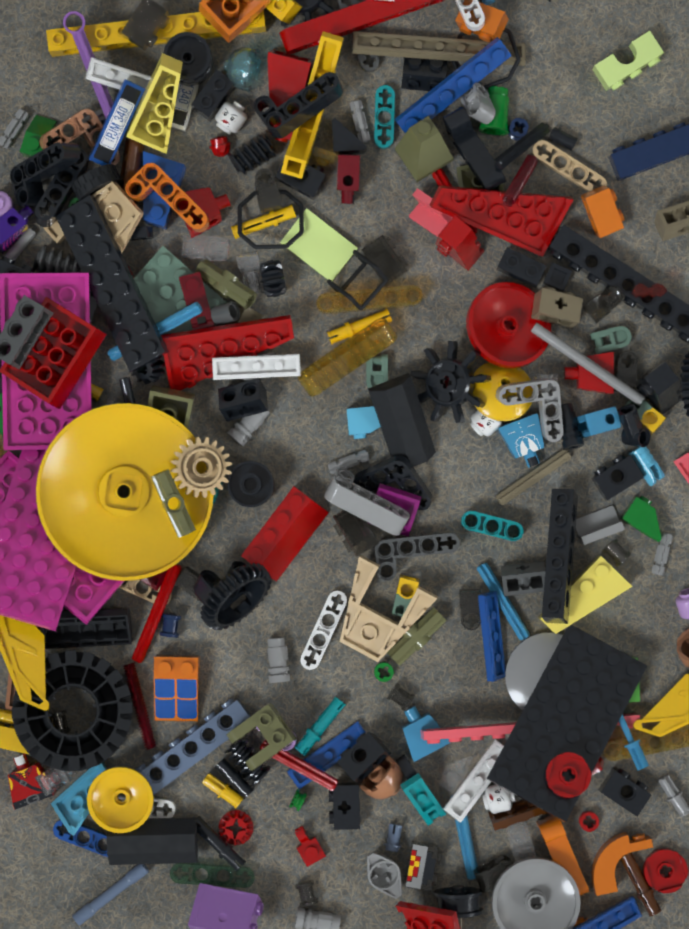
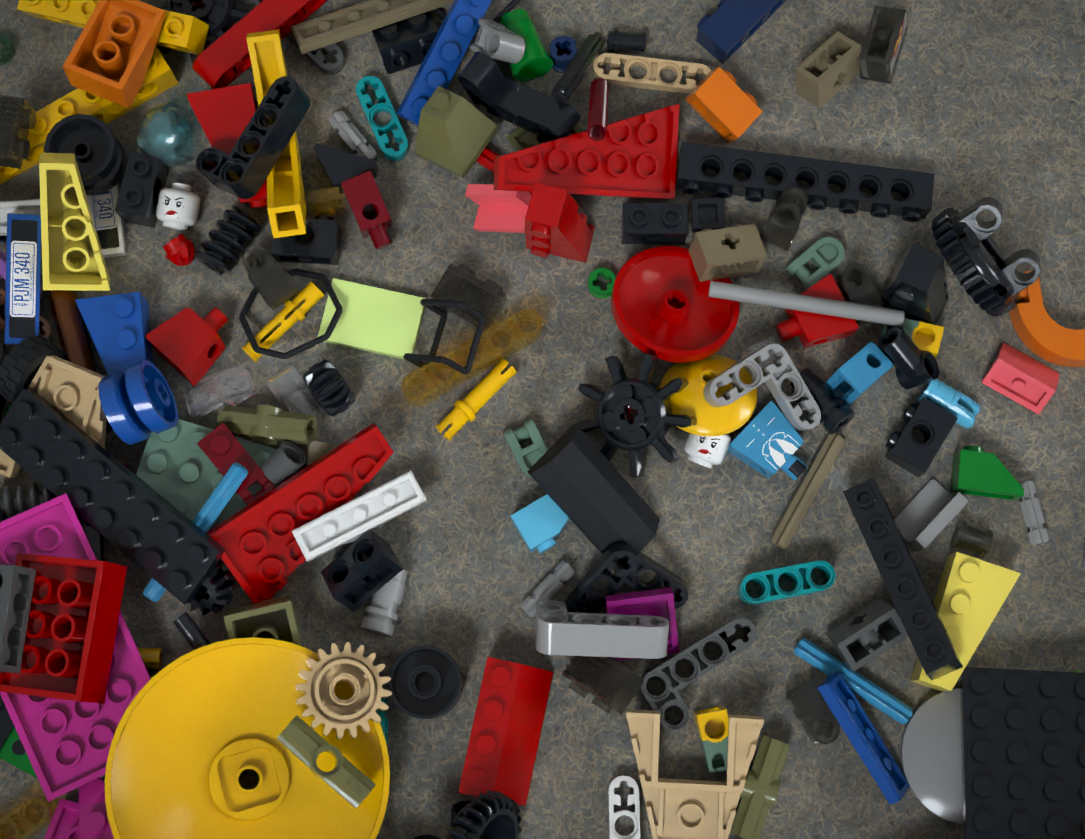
camera: 25 degrees left, 10 degrees down
orange beam [125,163,210,232] -> none
clear yellow beam [298,318,397,396] -> none
clear red piece [632,283,667,297] -> none
none -> blue wheel [98,360,179,445]
none -> green bush [588,268,616,299]

